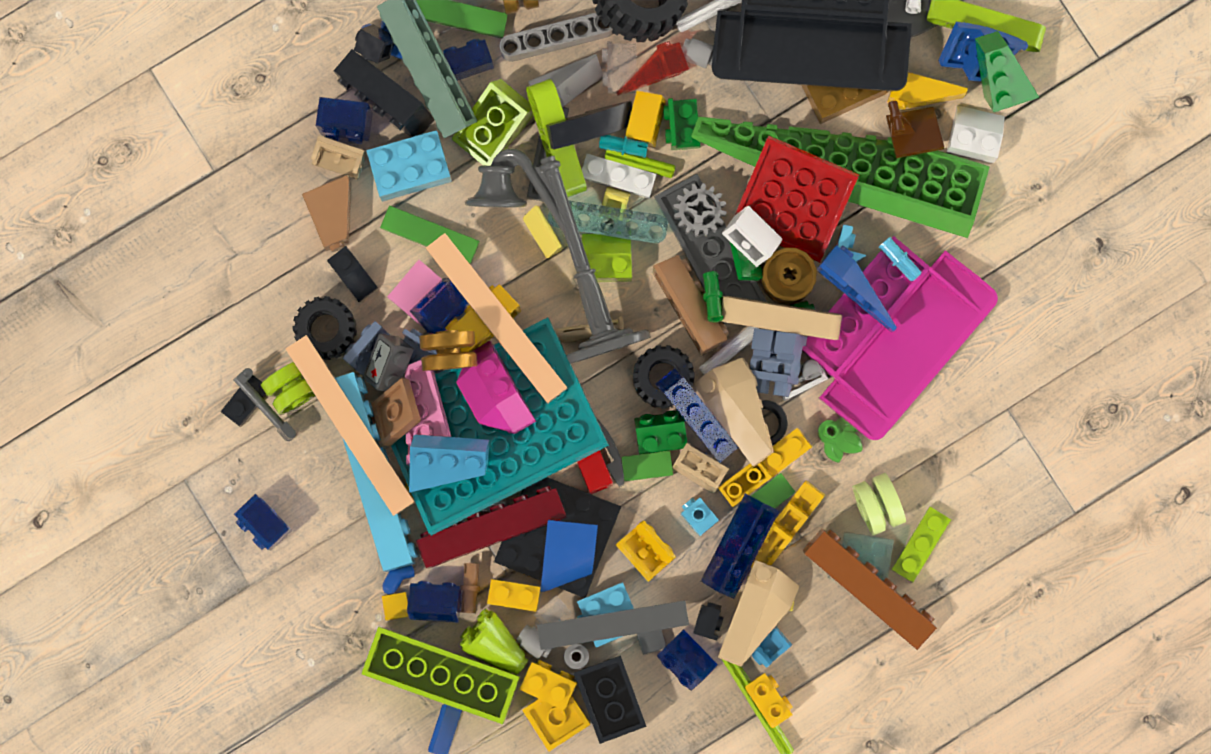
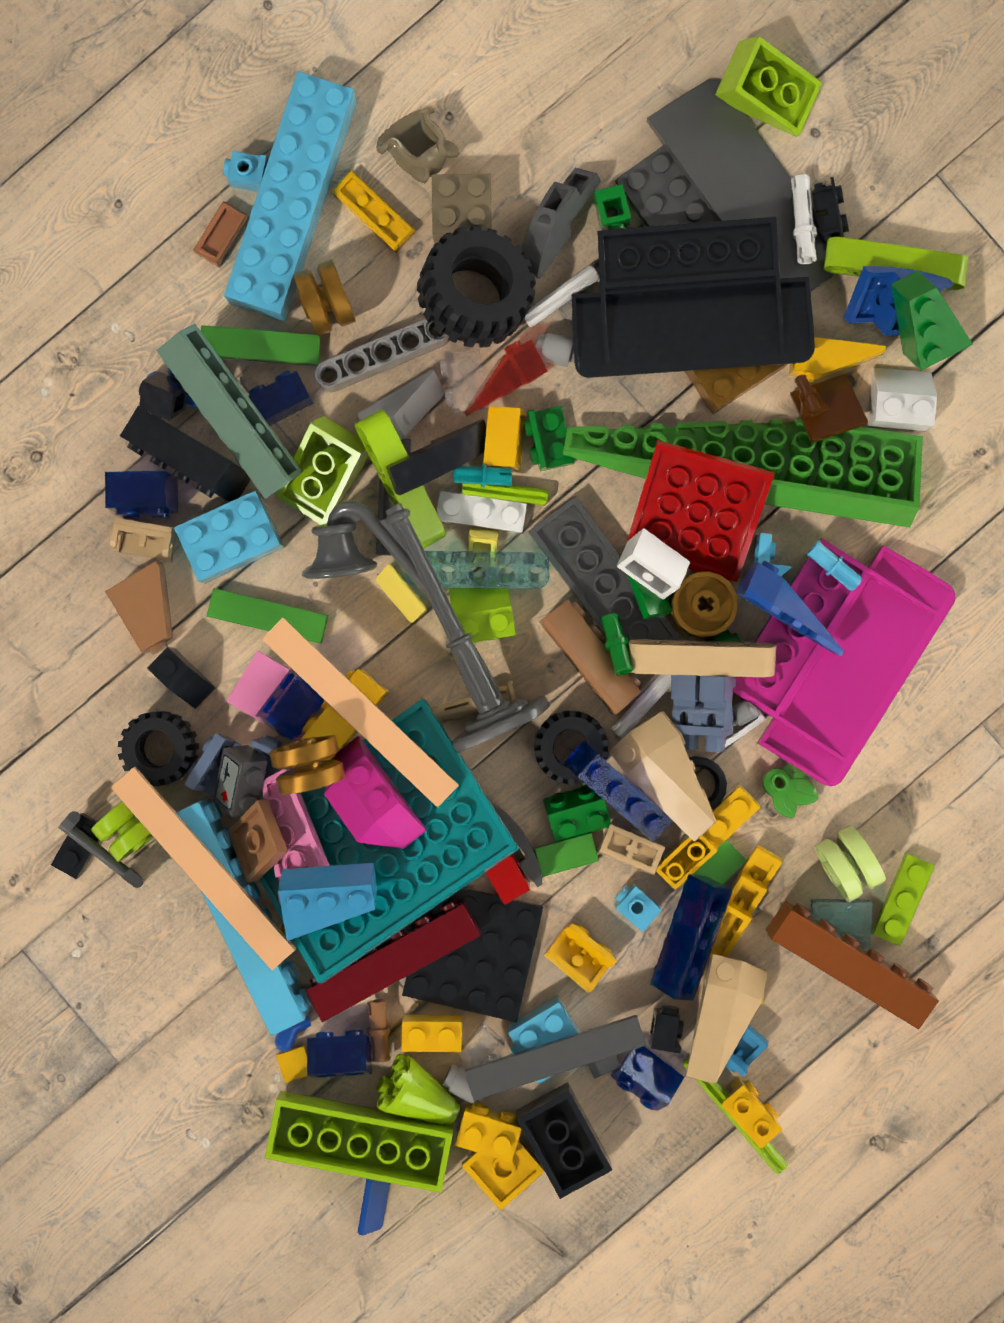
camera: 10 degrees left, 5 degrees up
clear blue brick [234,494,292,551] -> none
blue slope [540,520,598,592] -> none
light grey brick [564,644,589,669] -> none
light grey gear [673,183,727,237] -> none

